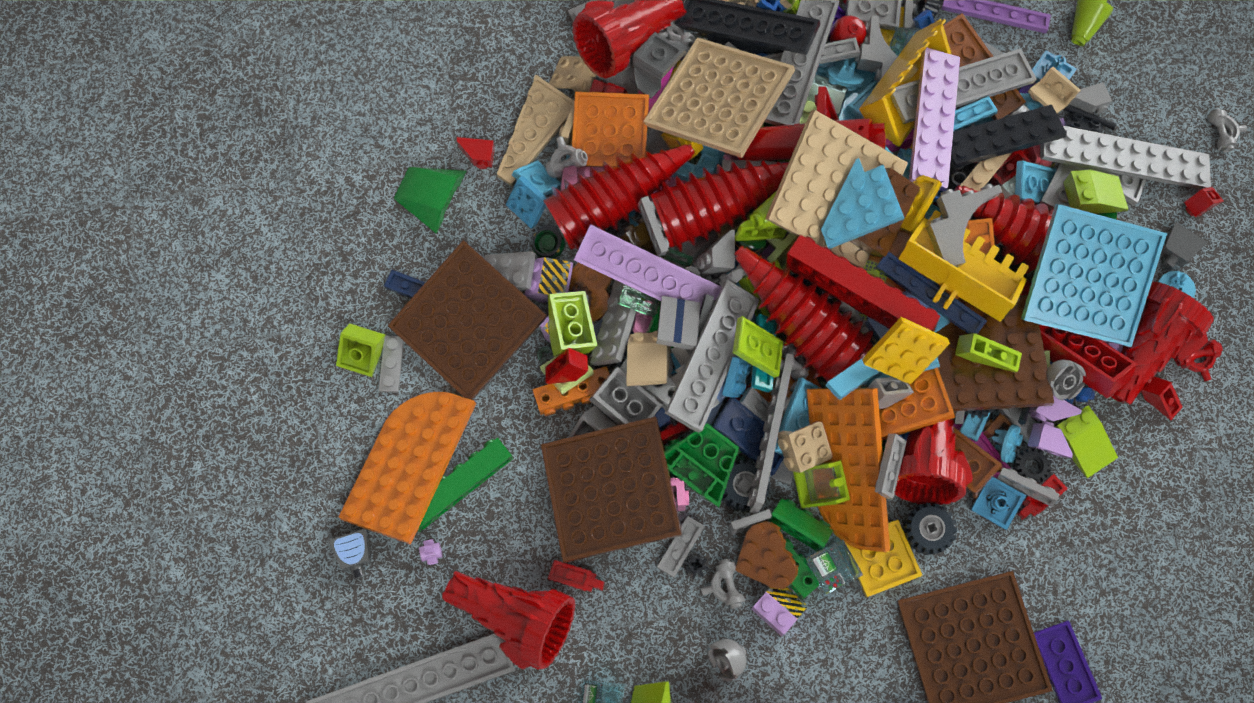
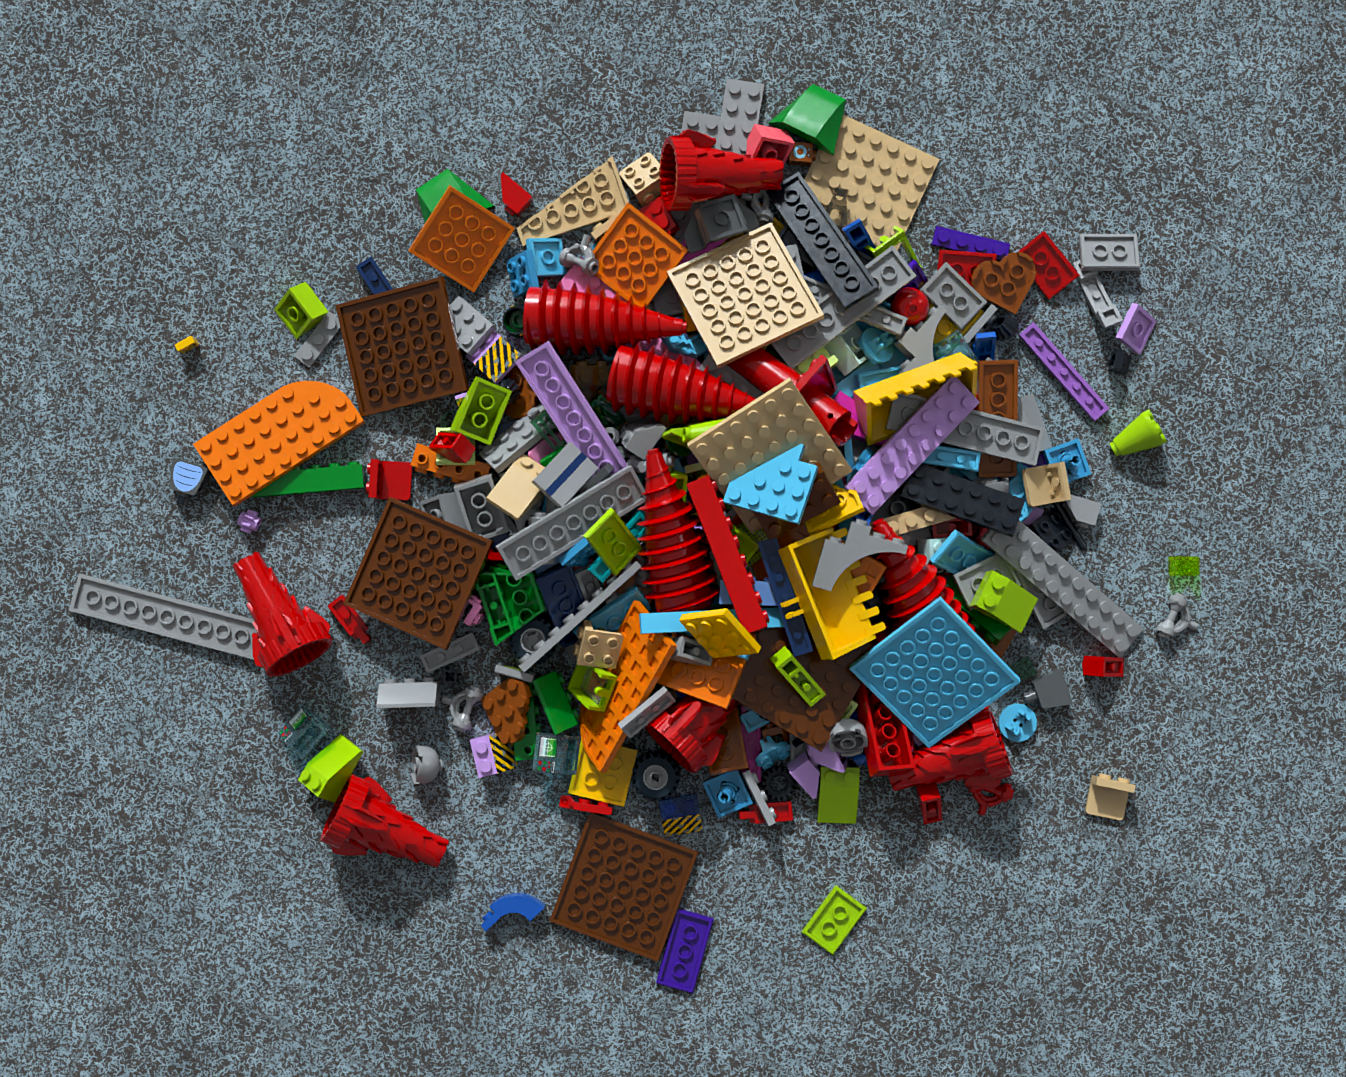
camera: 30 degrees right, 15 degrees up
light grey plate [638,196,669,257] -> none
none -> yellow tile [175,336,199,354]
none -> red bracket [366,459,413,501]
none -> light grey slope [376,678,440,708]
none -> orange plate [408,185,515,292]
none -> red hinge [559,795,613,815]
none -> slope [659,792,703,837]
none -> lime tile [802,885,867,955]
none -> clear neon green bracket [1168,556,1200,576]

